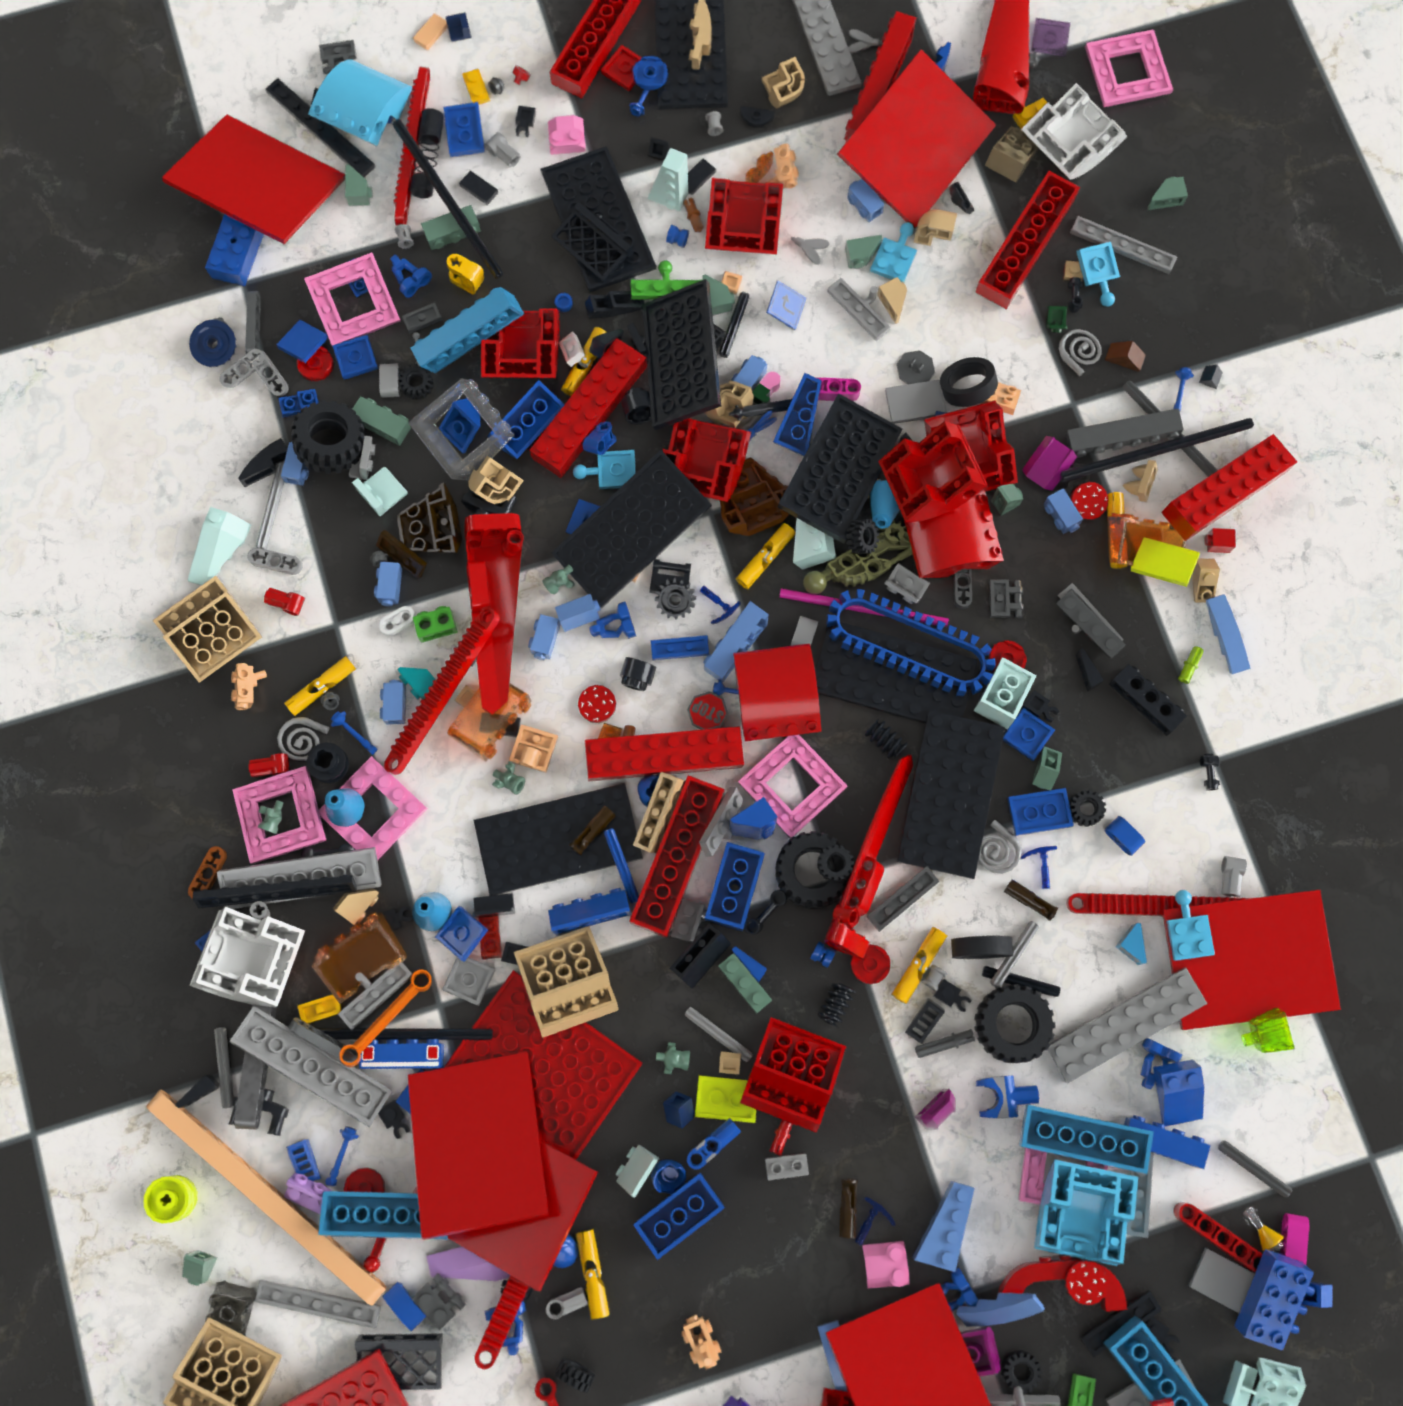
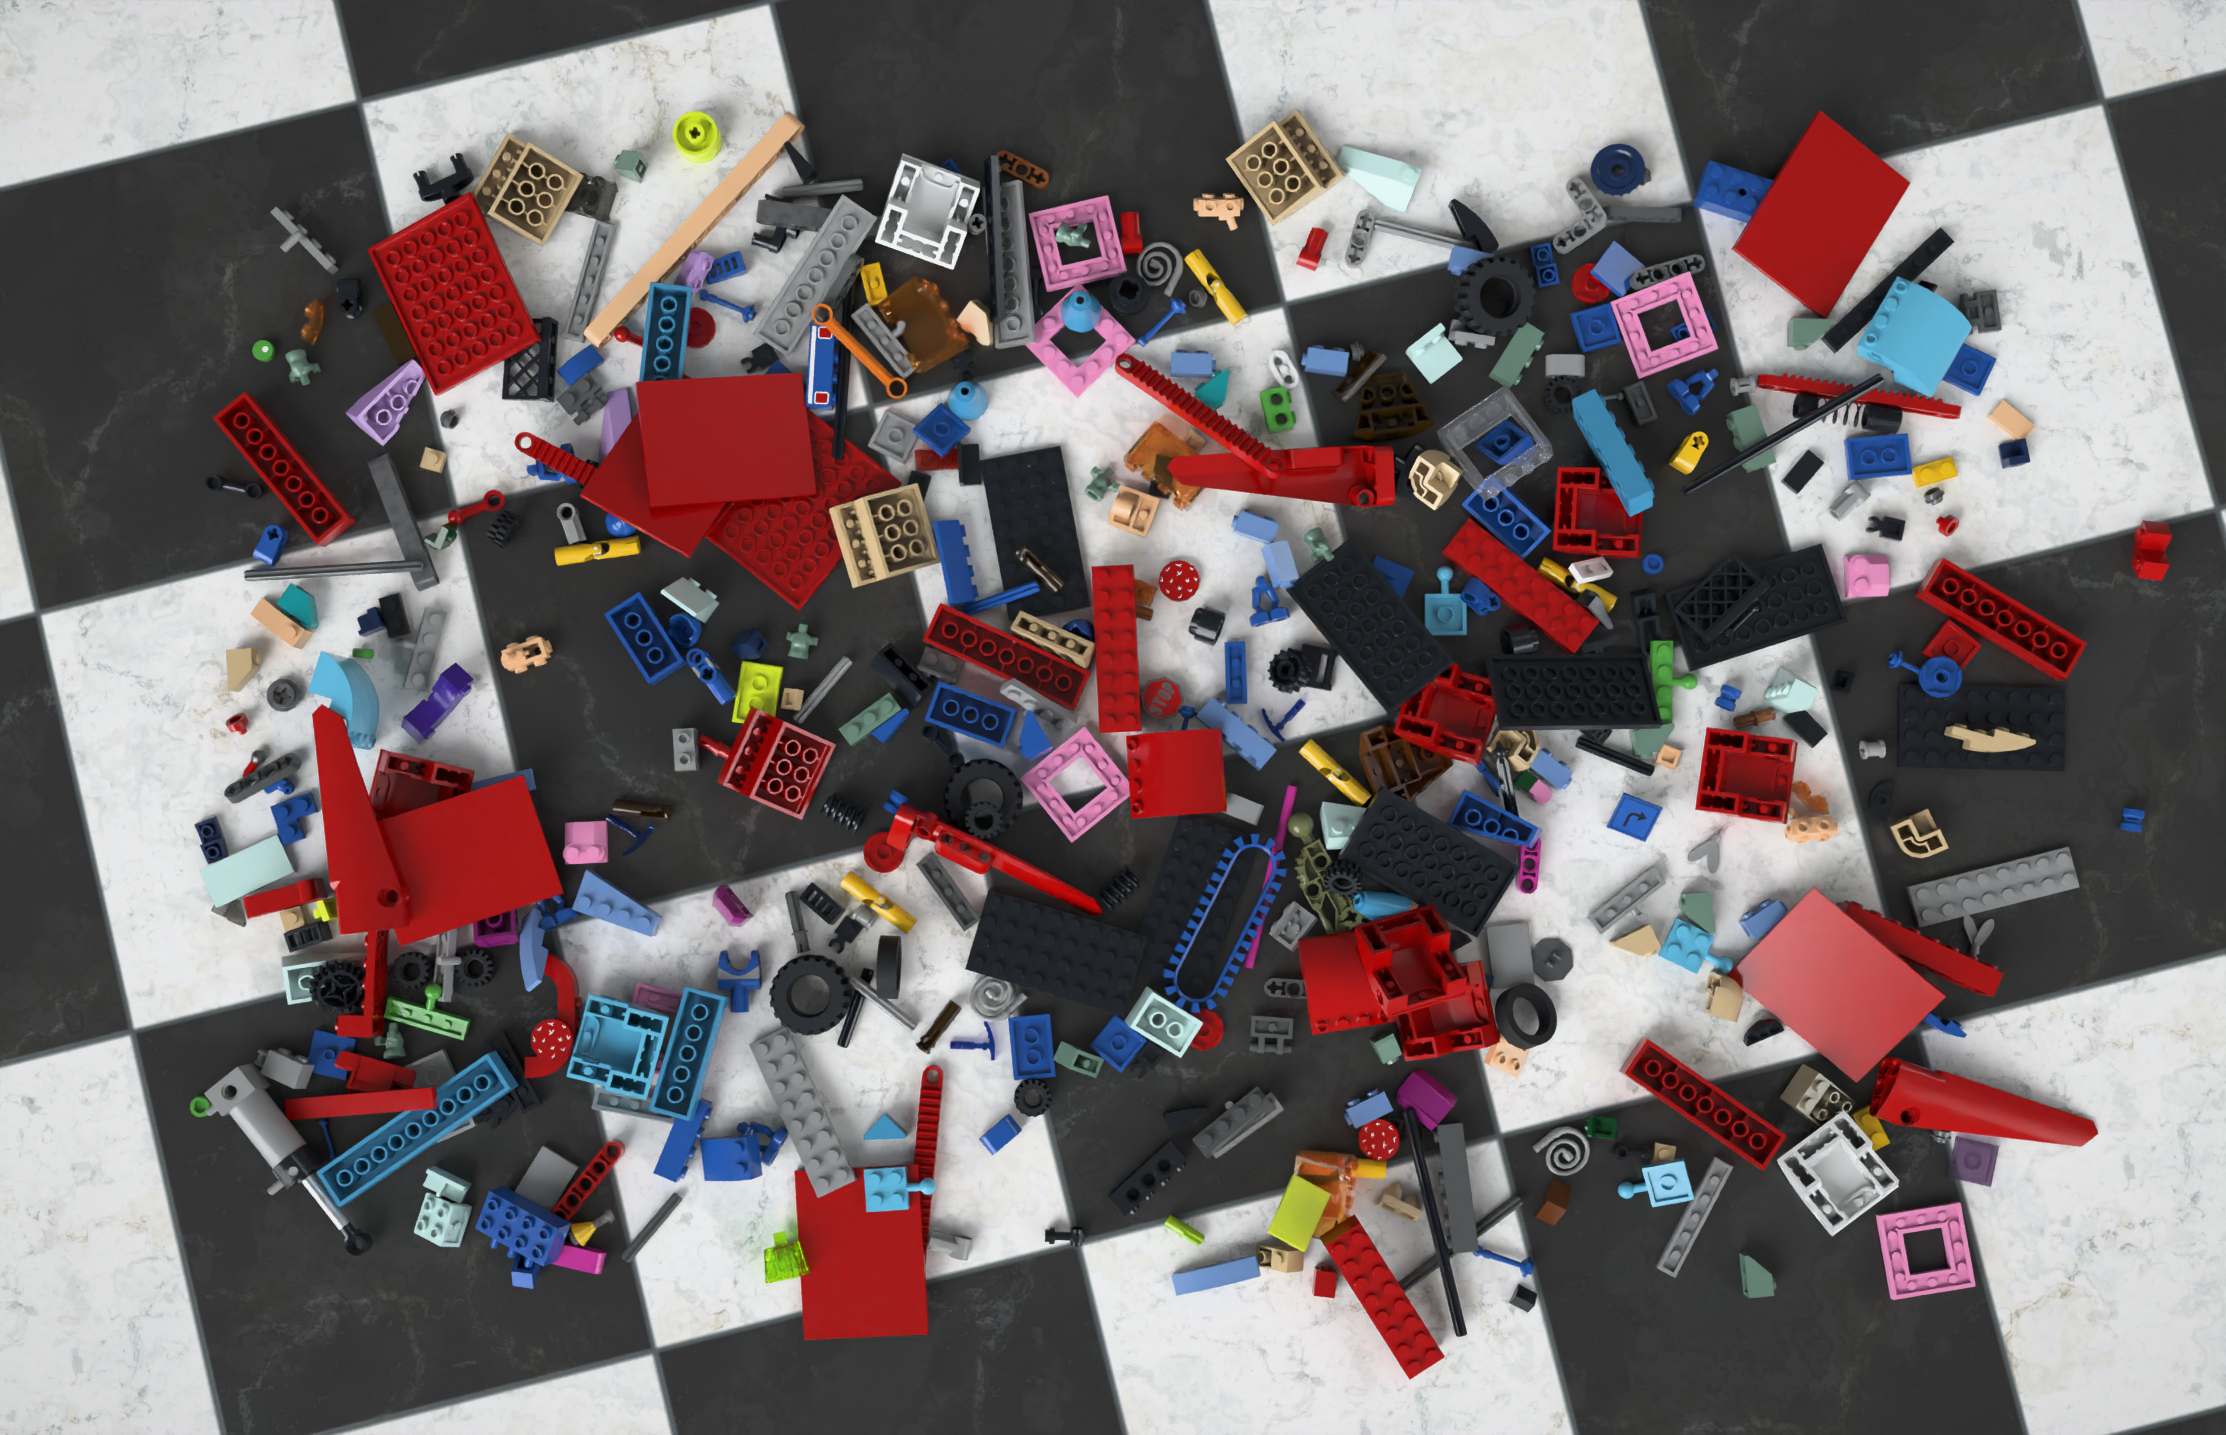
camera: 90 degrees right, 10 degrees up
none -> dark grey beam [1629,254,1705,290]
none -> blue tile [1942,343,1996,396]

